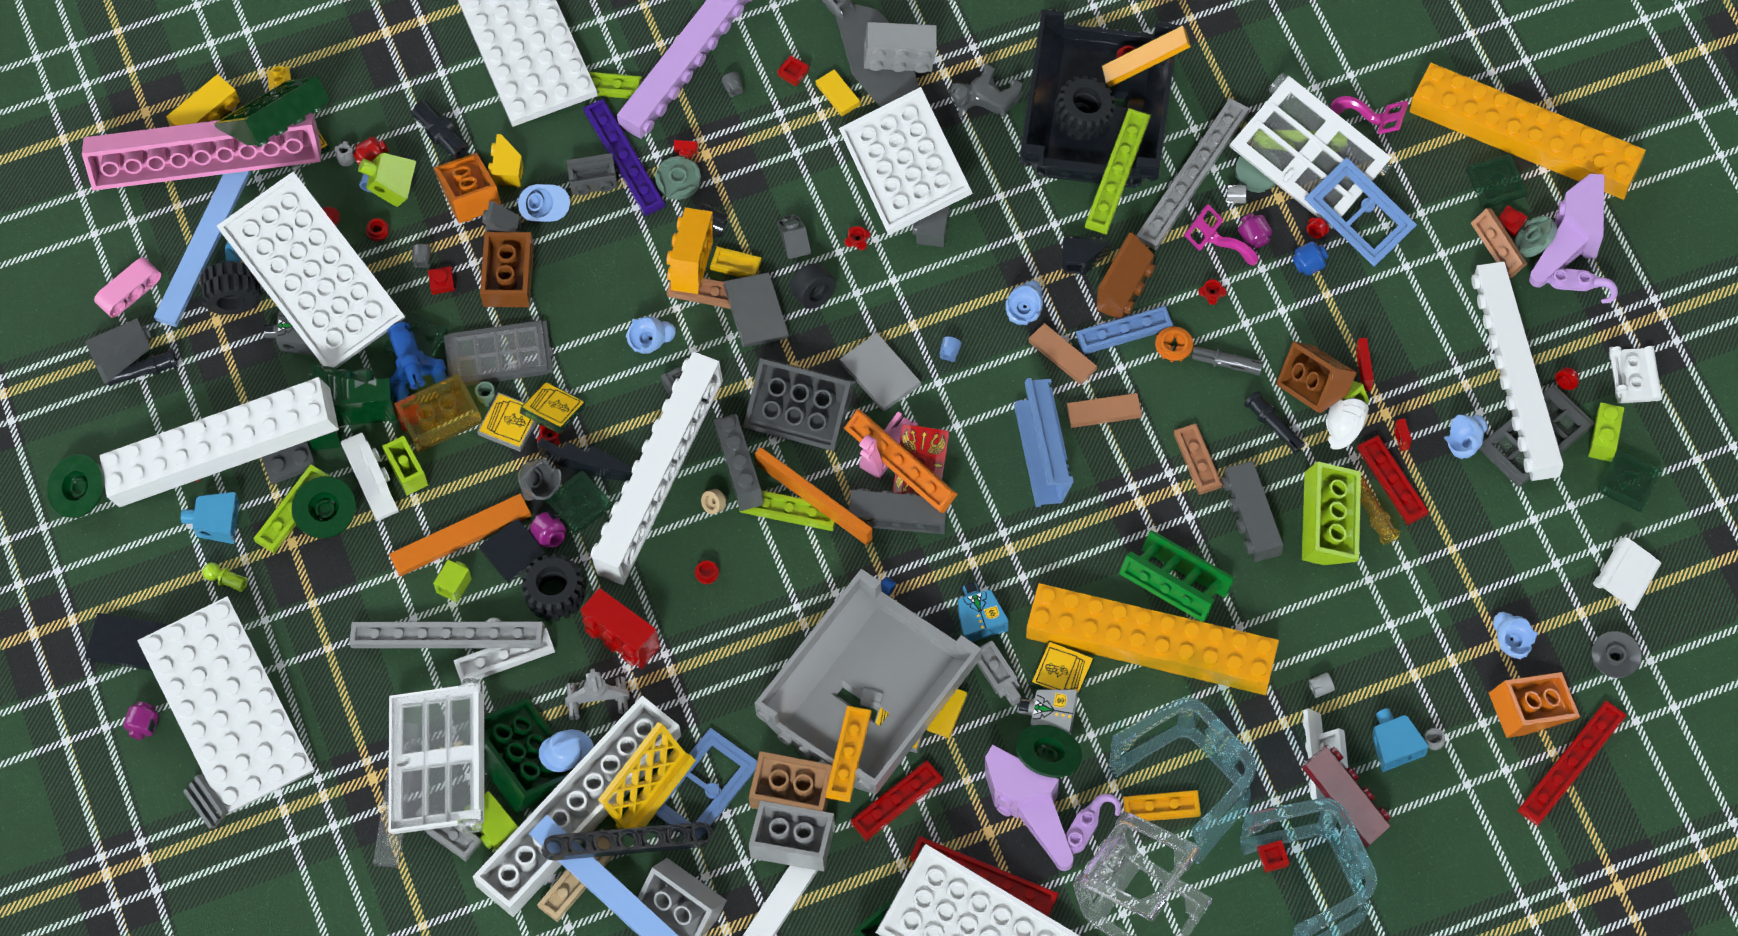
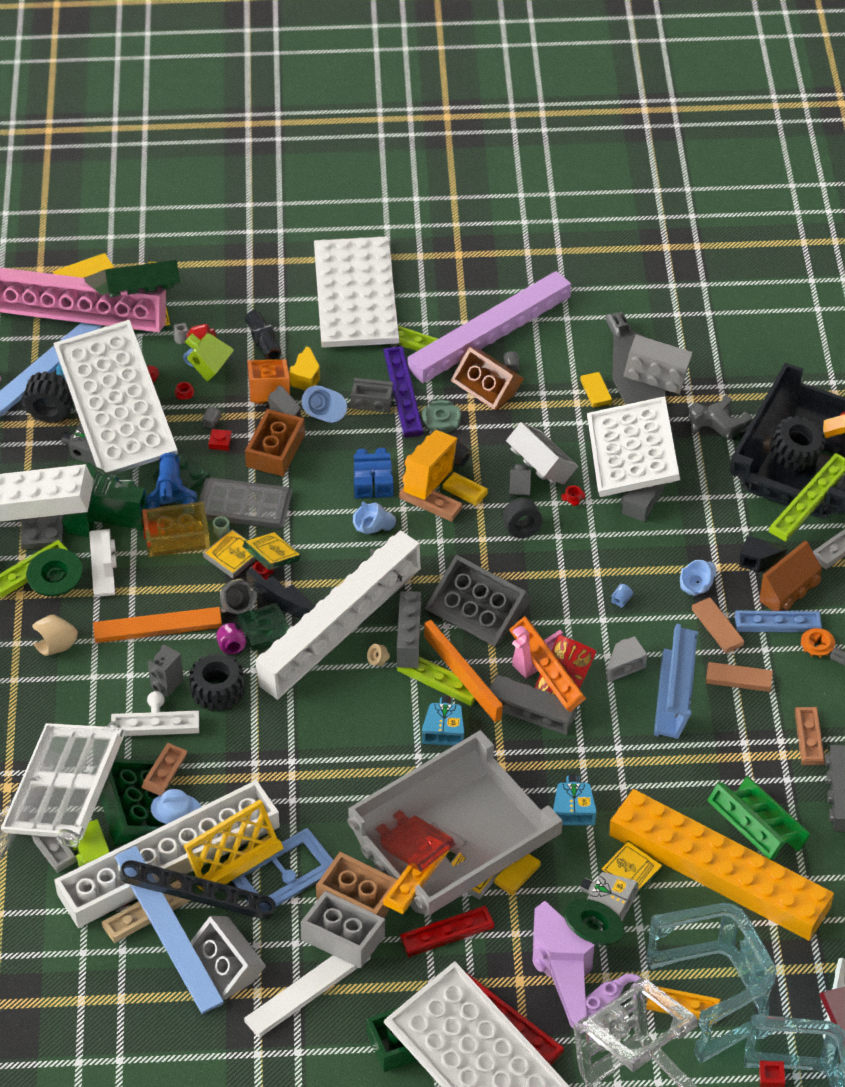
camera: 15 degrees right, 15 degrees down
light grey plate [349,622,545,648] -> none
lime brick [382,436,428,496] -> none
lime brick [433,560,472,603] -> none
black tile [478,519,546,584] -> none
light grey axle [565,669,630,720] -> none
red brick [580,588,660,669] -> none
red plate [674,140,699,158] -> none
red plate [695,561,719,584] -> none
dark grey tile [723,272,789,348] -> none
red plate [777,55,809,86] -> none
light grey tile [840,333,921,412] -> none
blue axle [881,576,897,596] -> none
light grey hinge [977,640,1021,707] -> none
none -> tan piece [33,614,78,656]
none -> nougat plate [142,743,188,796]
none -> dark grey hinge [148,644,184,697]
none -> blue hips [354,448,394,499]
none -> clear red tile [375,810,456,872]
none -> dark azure torso [422,696,464,746]
none -> dark orange slope [450,347,524,410]
none -> brick [506,422,578,485]
none -> light grey slope [606,636,647,683]

